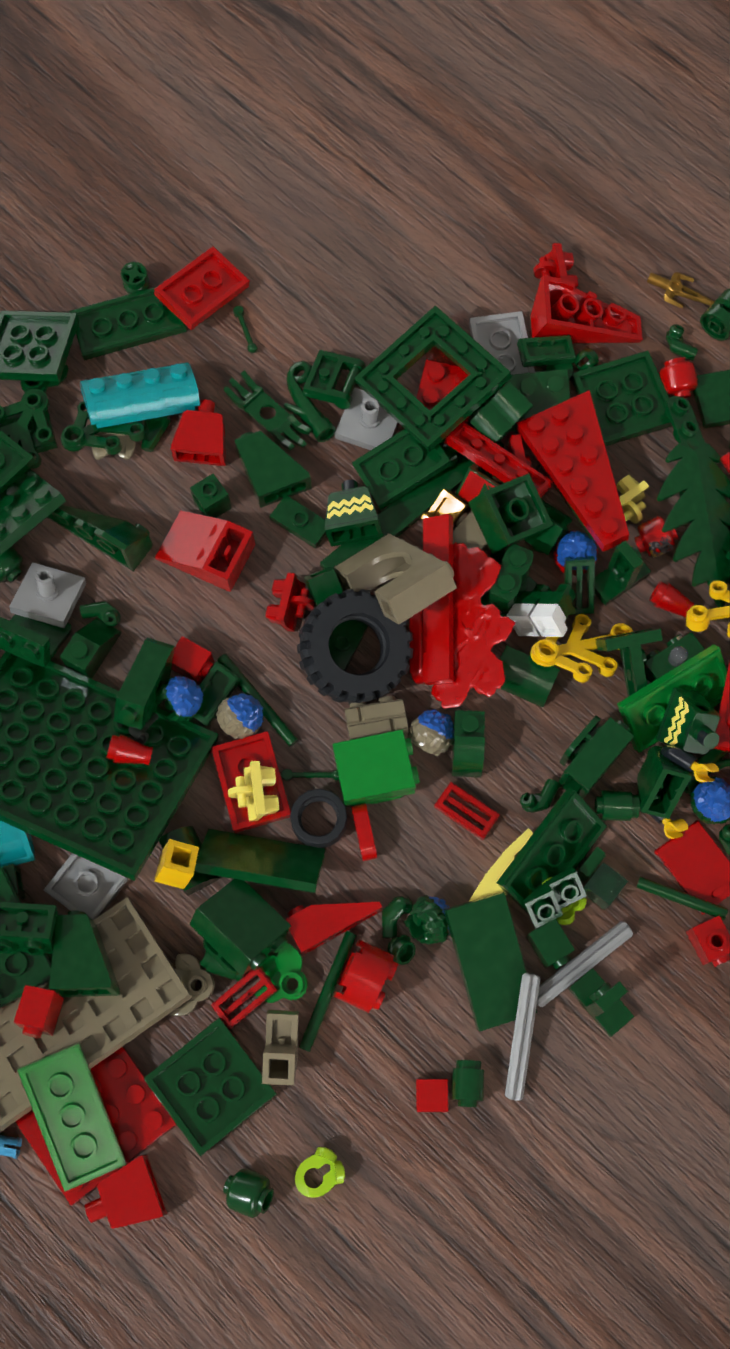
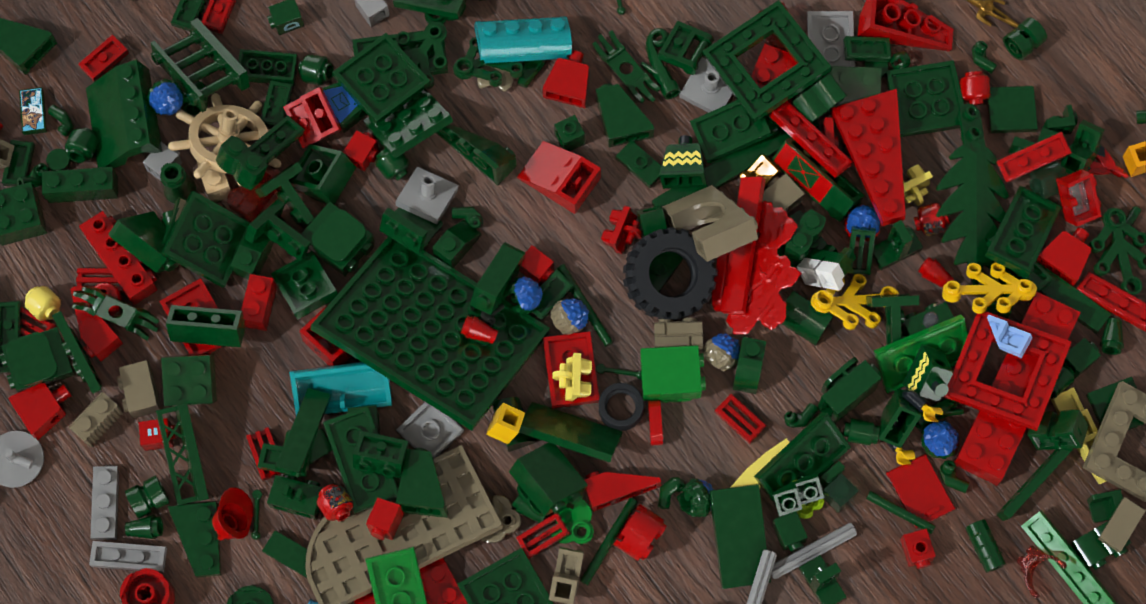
camera: 10 degrees right, 0 degrees up
dark green plate [388,935,416,965] -> none
dark green slope [468,473,553,554] -> none

